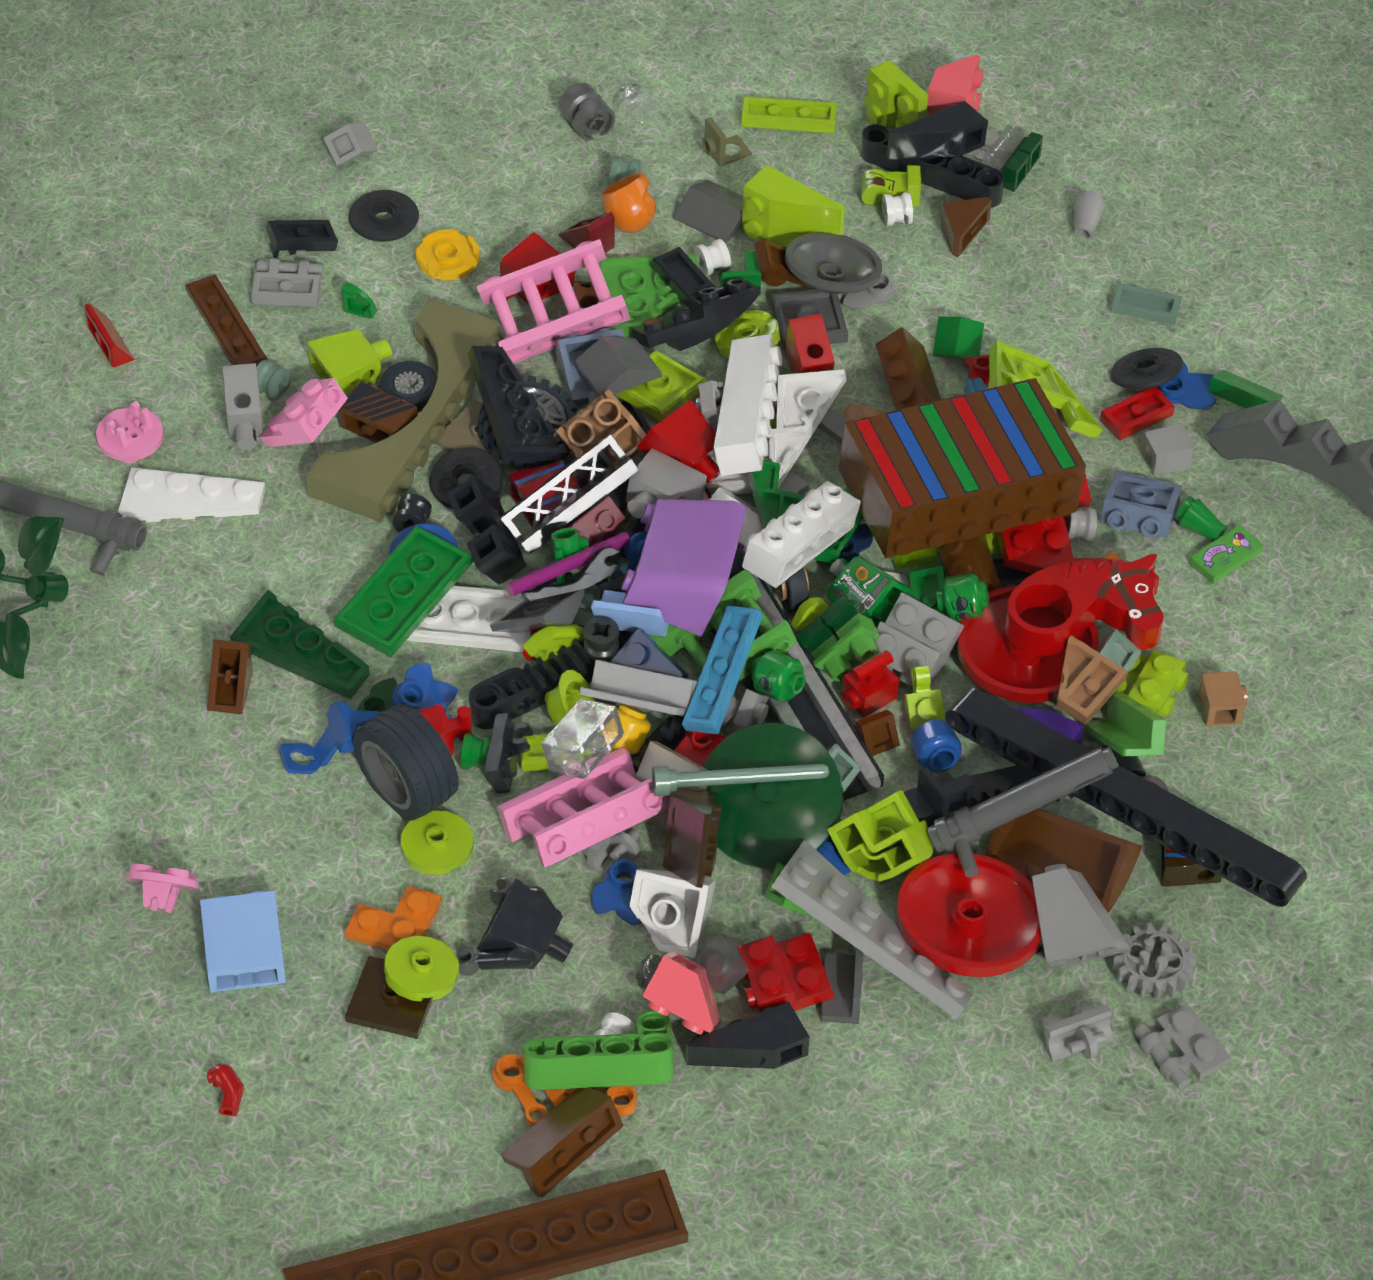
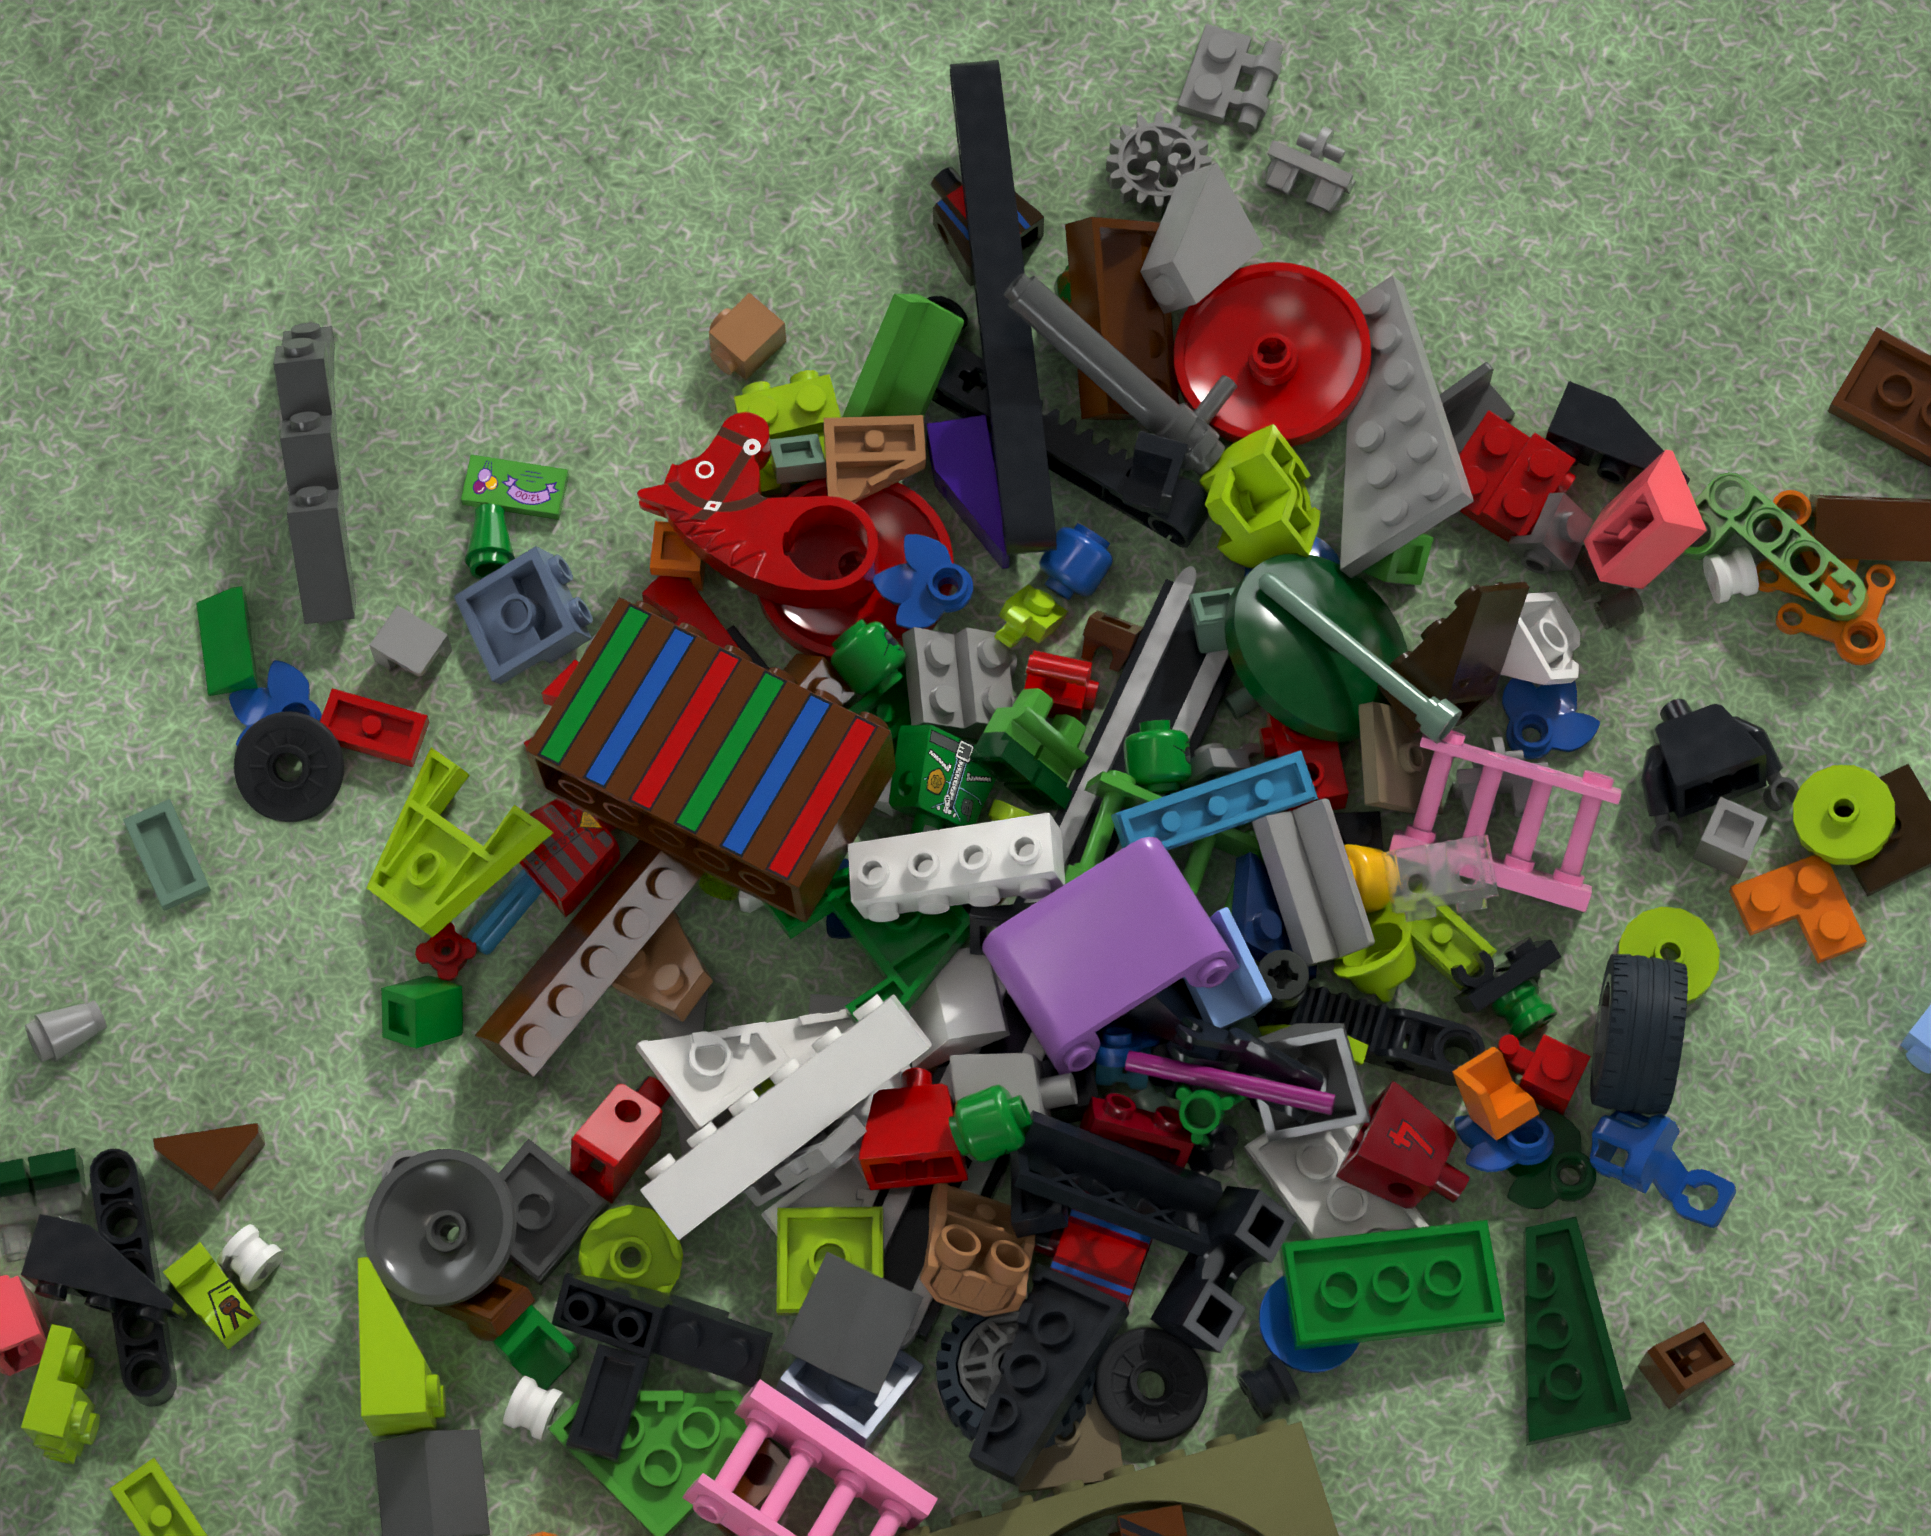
camera: 130 degrees left, 20 degrees up
none -> blue plate [873,534,973,629]
none -> green head [949,1084,1032,1163]
none -> dark red torso [1336,1081,1470,1209]
none -> orange panel [1452,1047,1539,1141]
none -> light grey panel [1693,797,1768,879]

